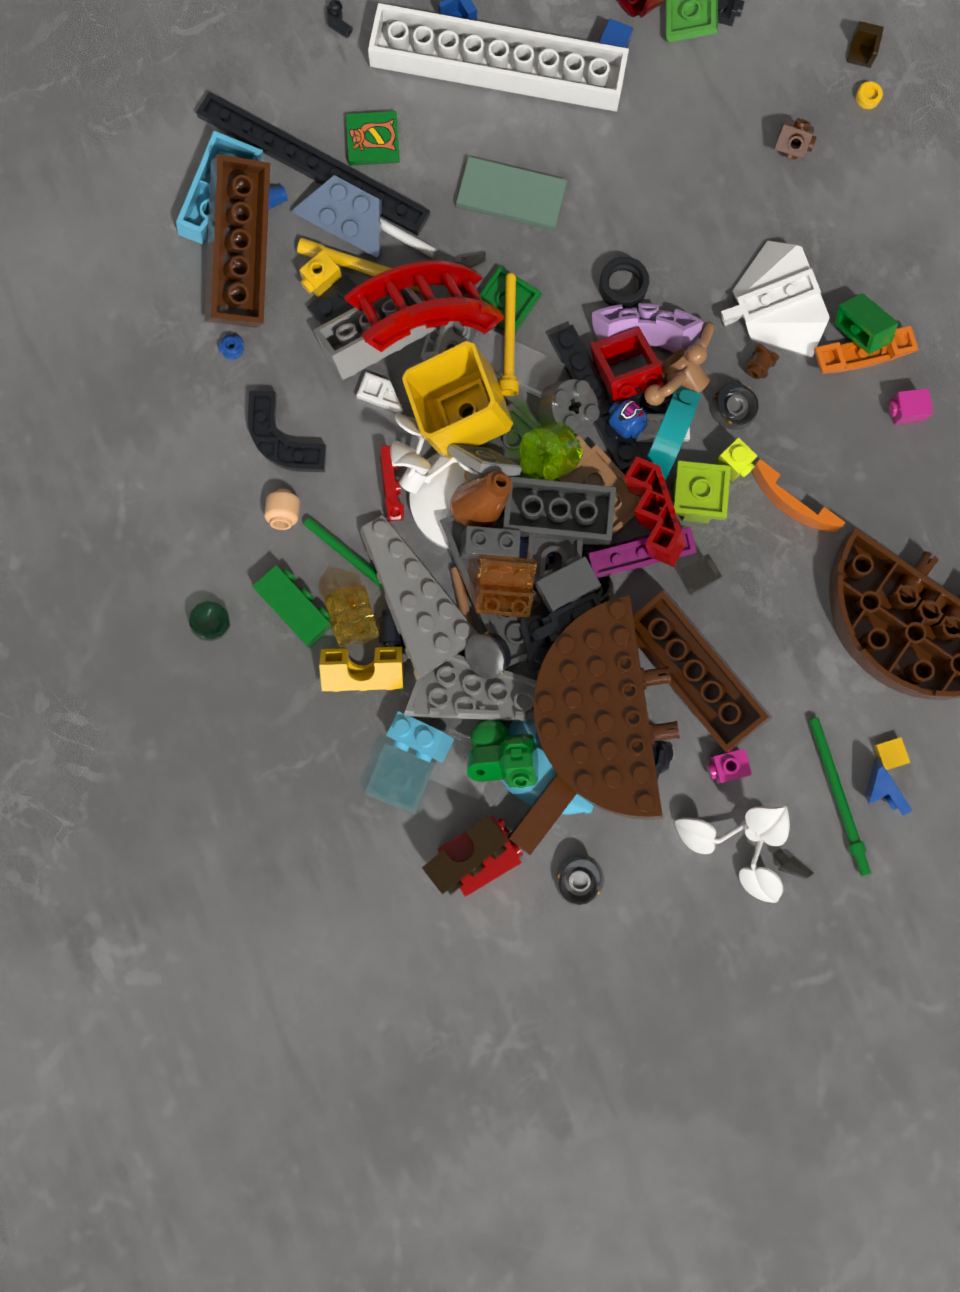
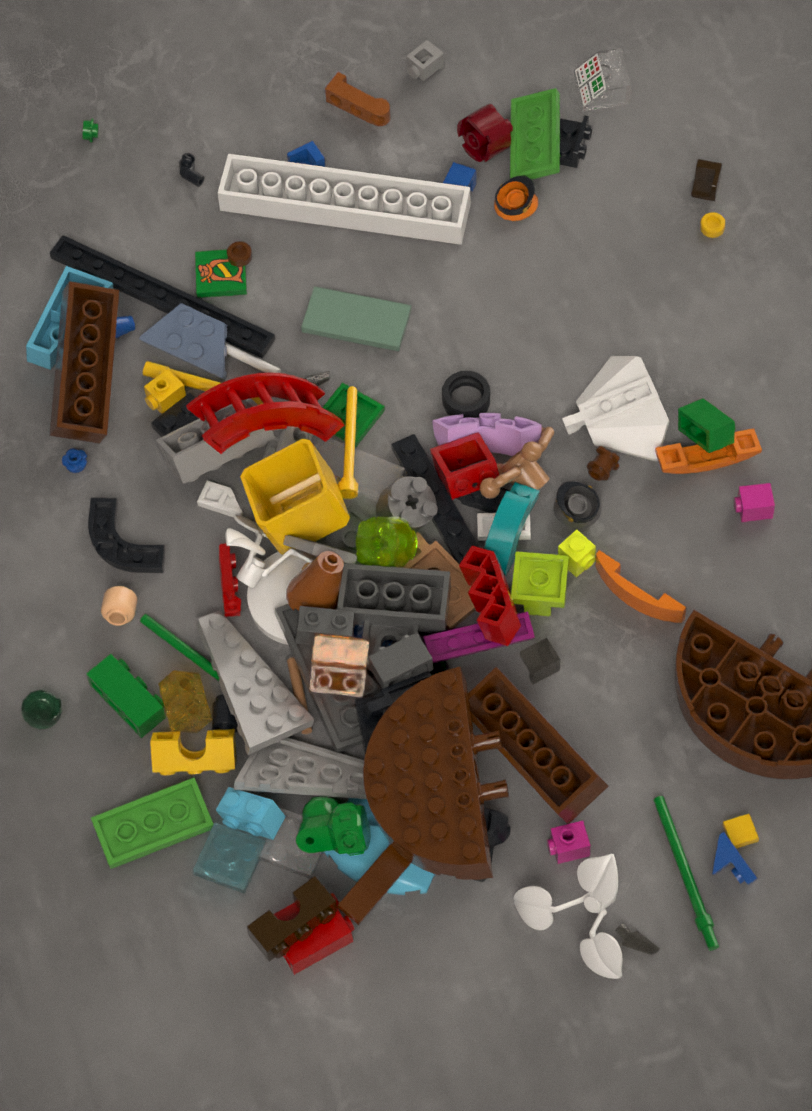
camera: 10 degrees right, 20 degrees down
flat silver piece [465,631,511,679] -> none
flat silver piece [556,855,604,906] -> none
blue head [609,399,648,439] -> none
reddish brown brick [775,118,817,159] -> none
none -> bright green plate [91,778,215,869]
none -> reddish brown tile [227,241,252,267]
none -> orange piece [494,176,538,221]

